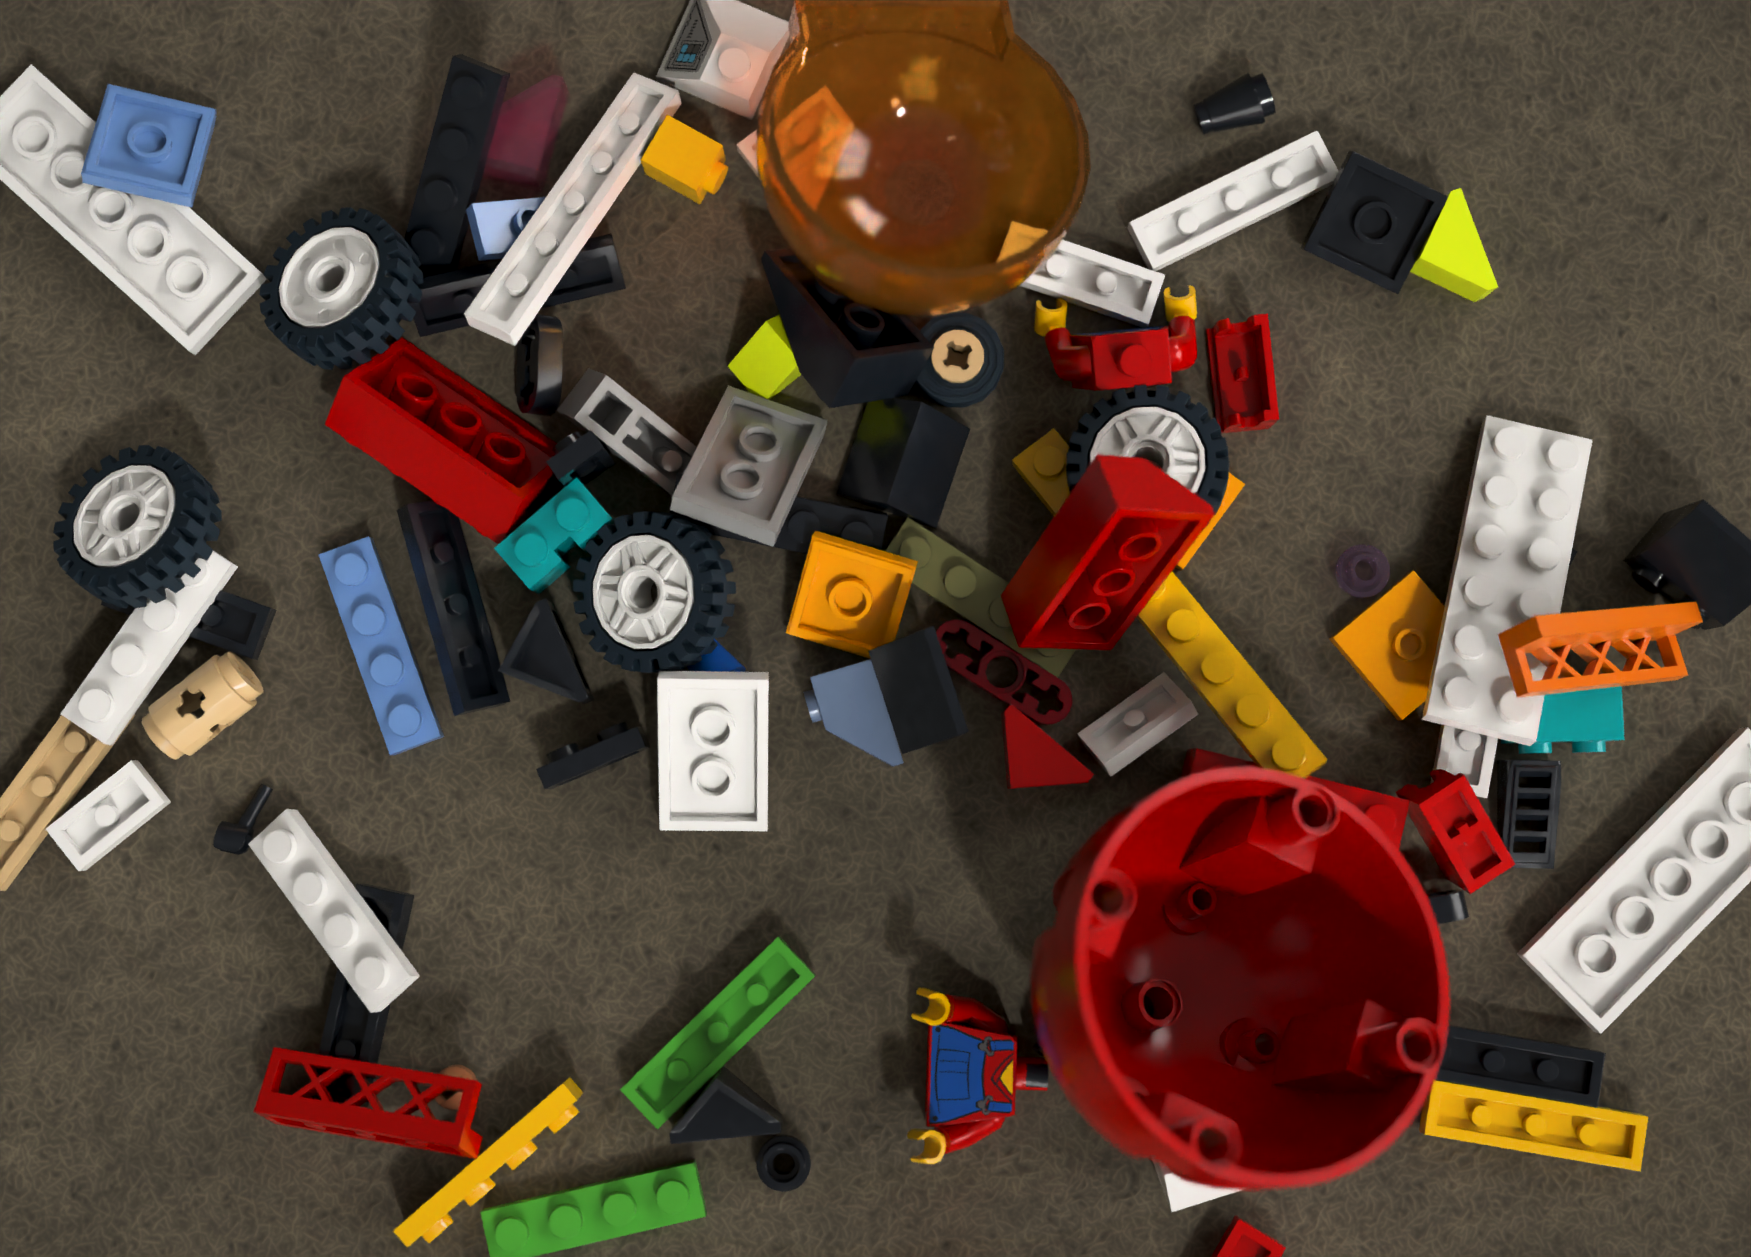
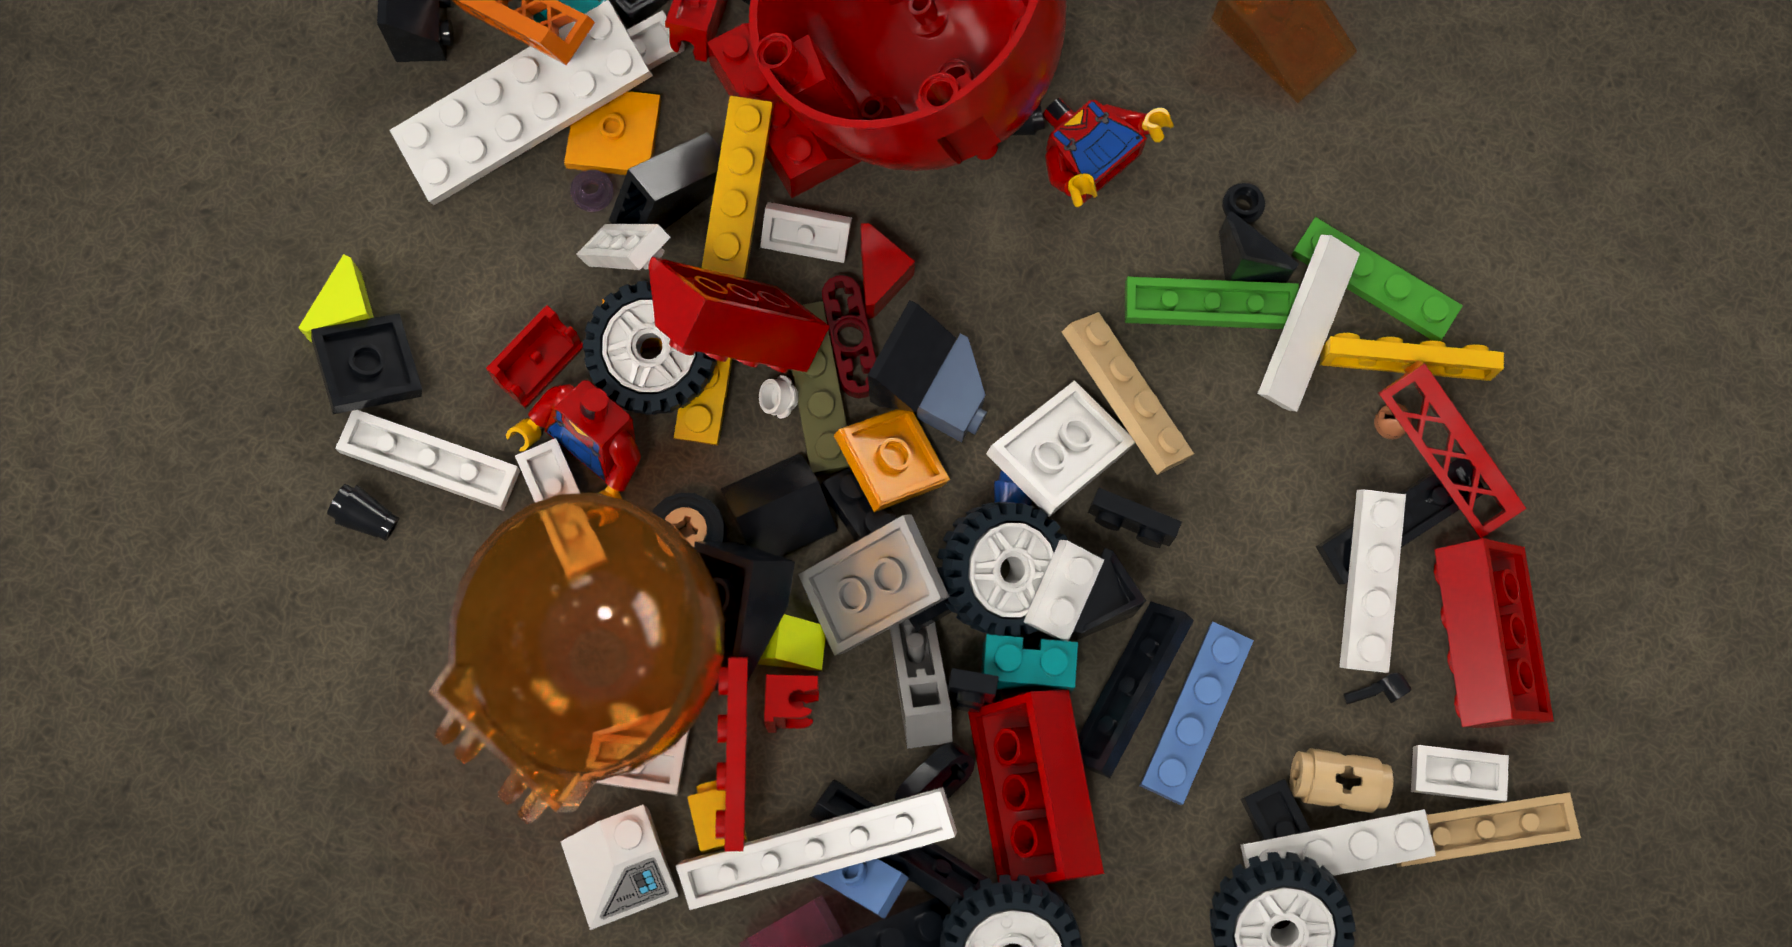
camera: 135 degrees left, 10 degrees down
none -> white plate [576,224,671,270]
none -> black slope [609,132,721,230]
none -> red plate [715,657,748,852]
none -> white plate [759,375,798,419]
none -> red hinge [764,674,819,733]
none -> white plate [1023,540,1104,641]
none -> tan plate [1062,312,1194,475]
none -> white tile [1258,235,1360,412]
none -> red slope [1434,538,1554,728]

